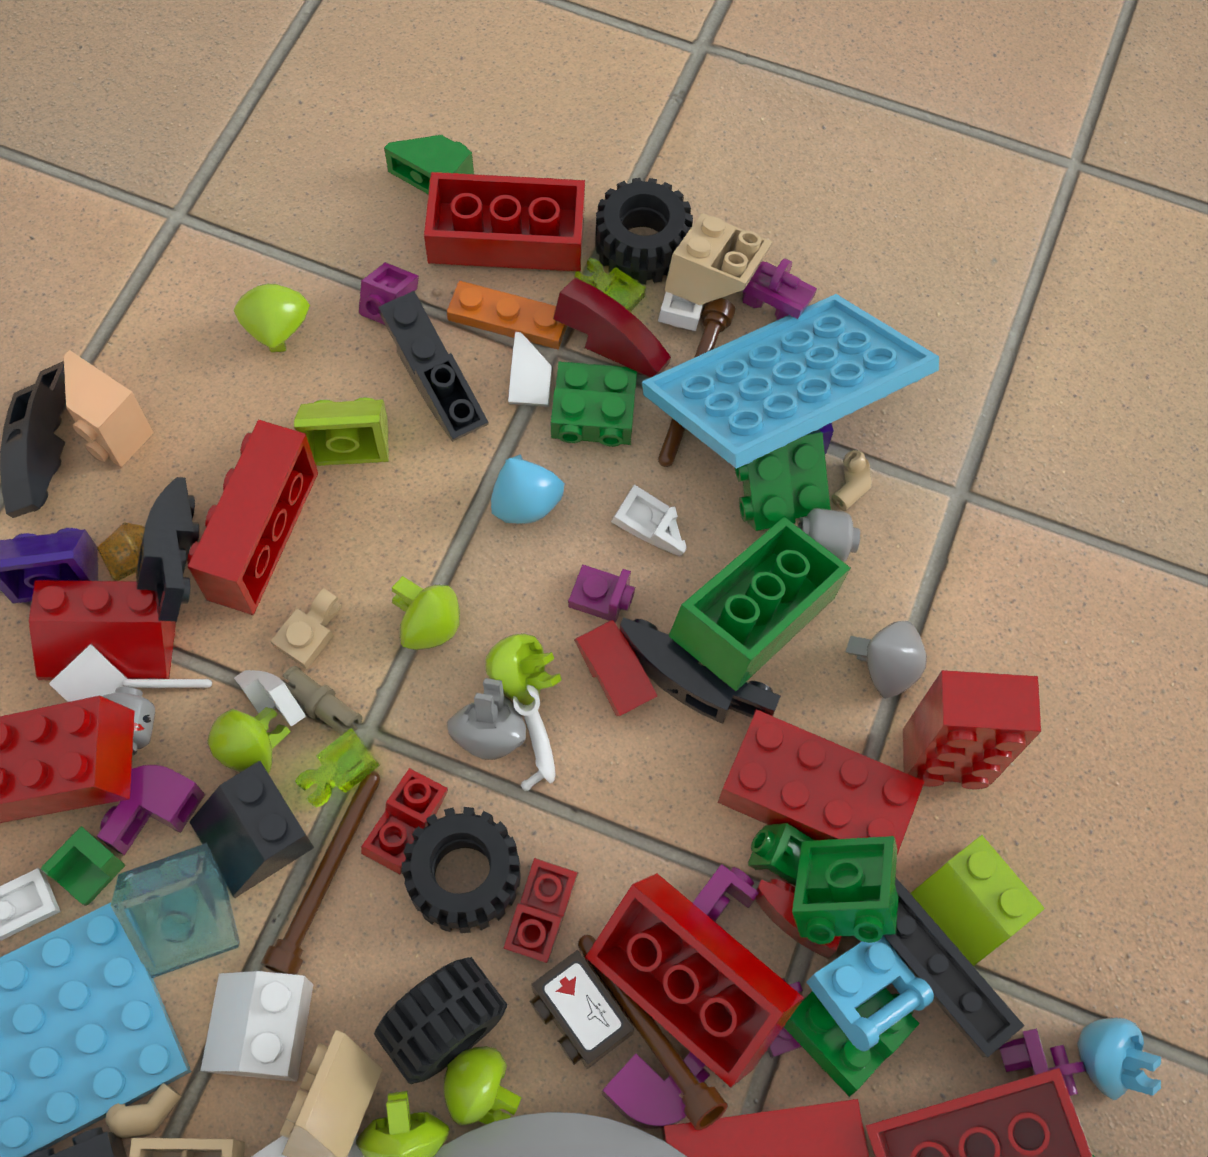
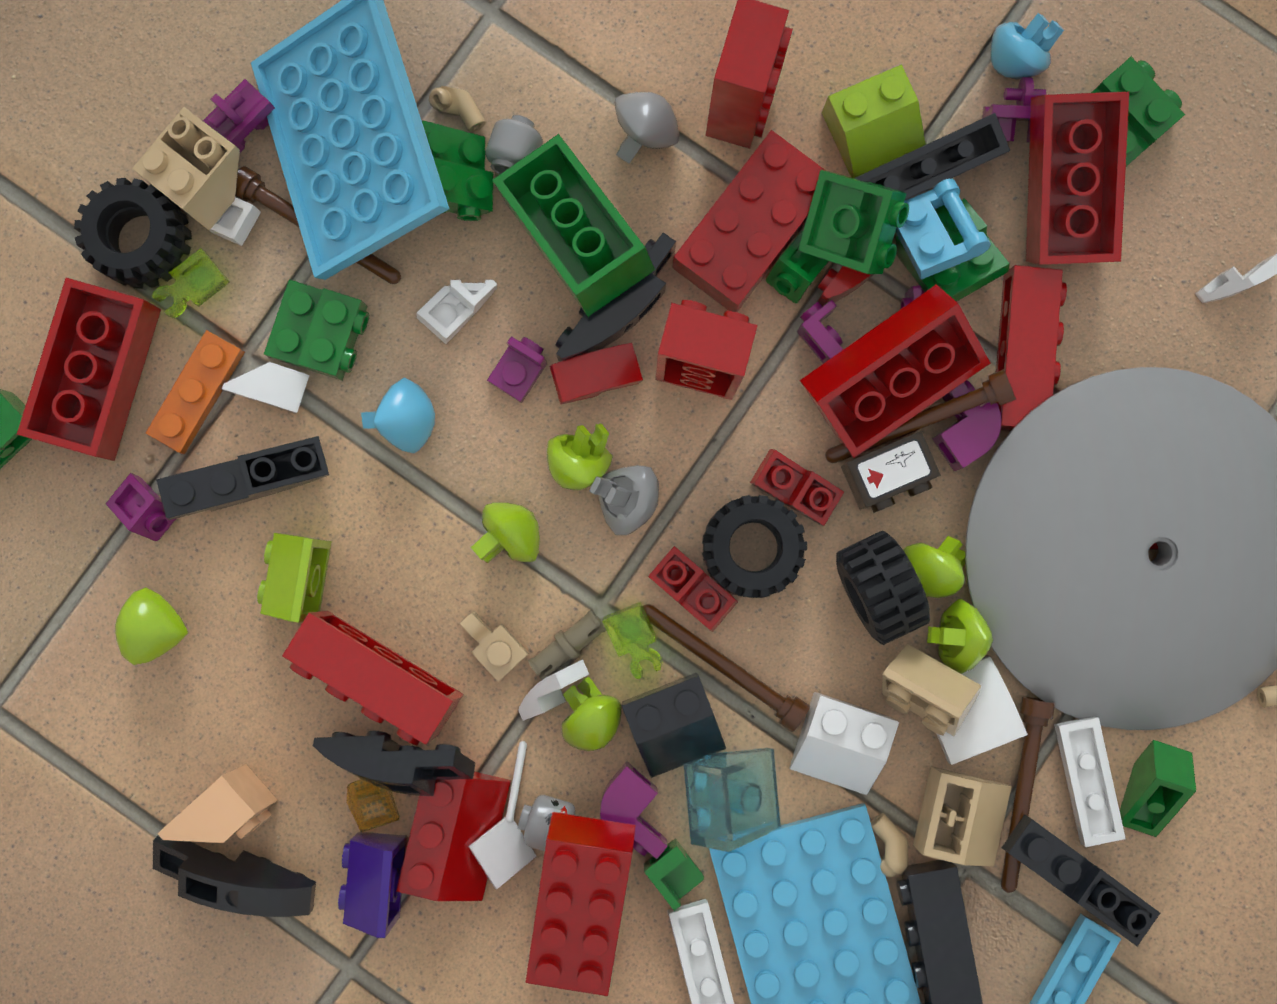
camera: 75 degrees left, 20 degrees up
white piece [513,685,556,792] -> none
dark red slope [553,277,671,377] -> none
none -> red brick [655,300,758,400]

